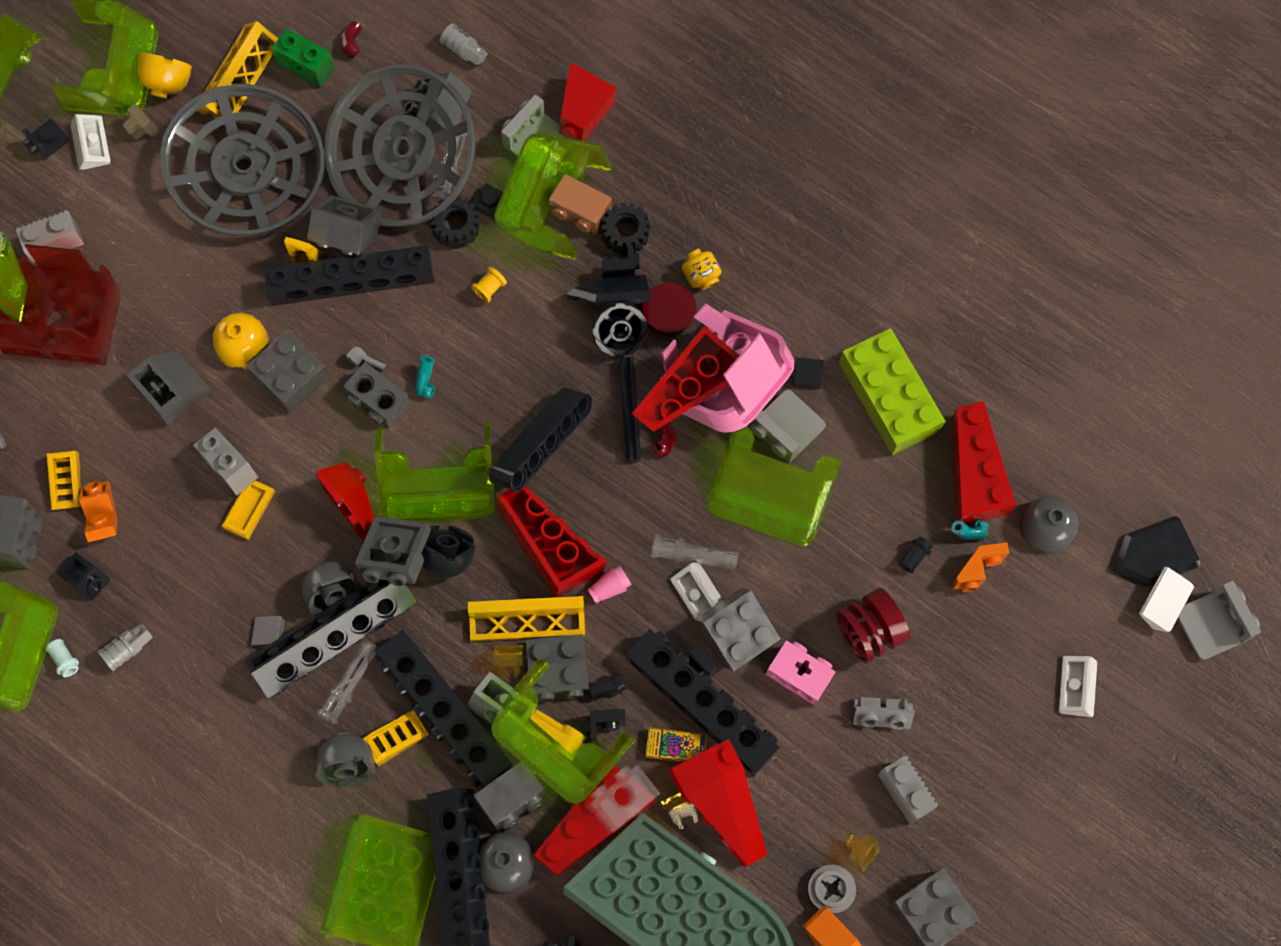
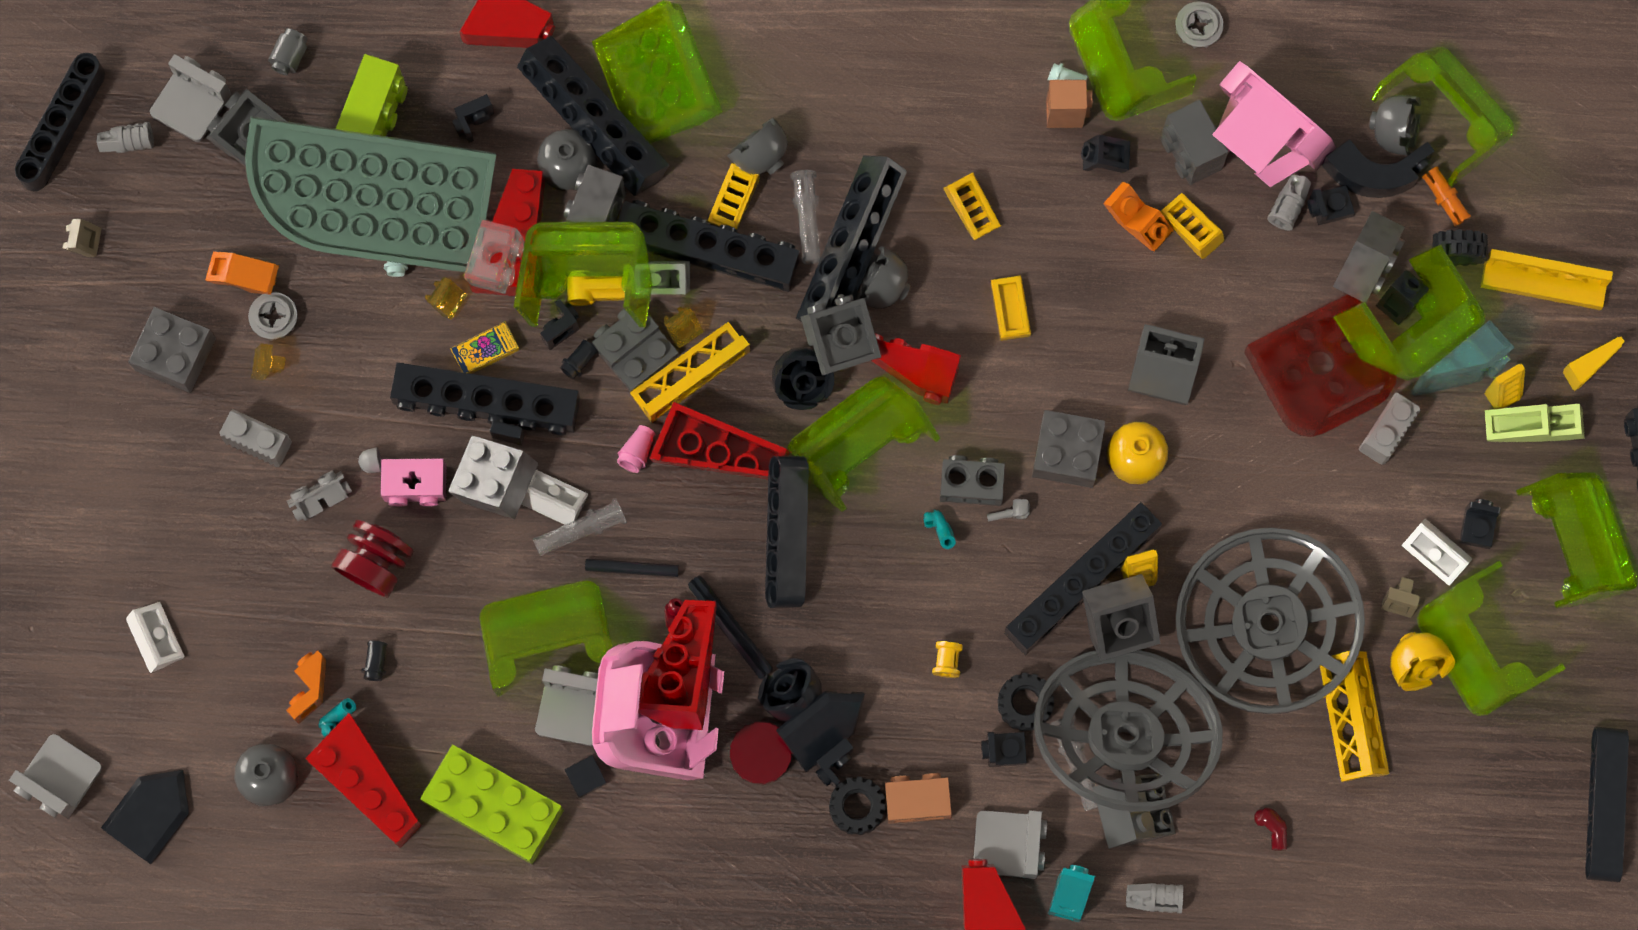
camera: 150 degrees right, 5 degrees up
light grey hinge [97,623,153,671] -> none
light grey brick [193,428,259,495] -> none
light grey slope [251,616,285,647] -> none
green brick [272,28,335,88] -> none
clear neon green windscreen [494,133,613,260] -> none
red wedge [668,739,767,868] -> none
yellow head [682,249,722,291] -> none
white slope [1139,567,1194,632] -> none
none -> light grey hinge [358,447,381,473]
none -> black bar [585,559,679,577]
none -> yellow slope [943,173,1001,240]
none -> nougat brick [1046,80,1092,128]
none -> teal slope [1048,865,1095,922]

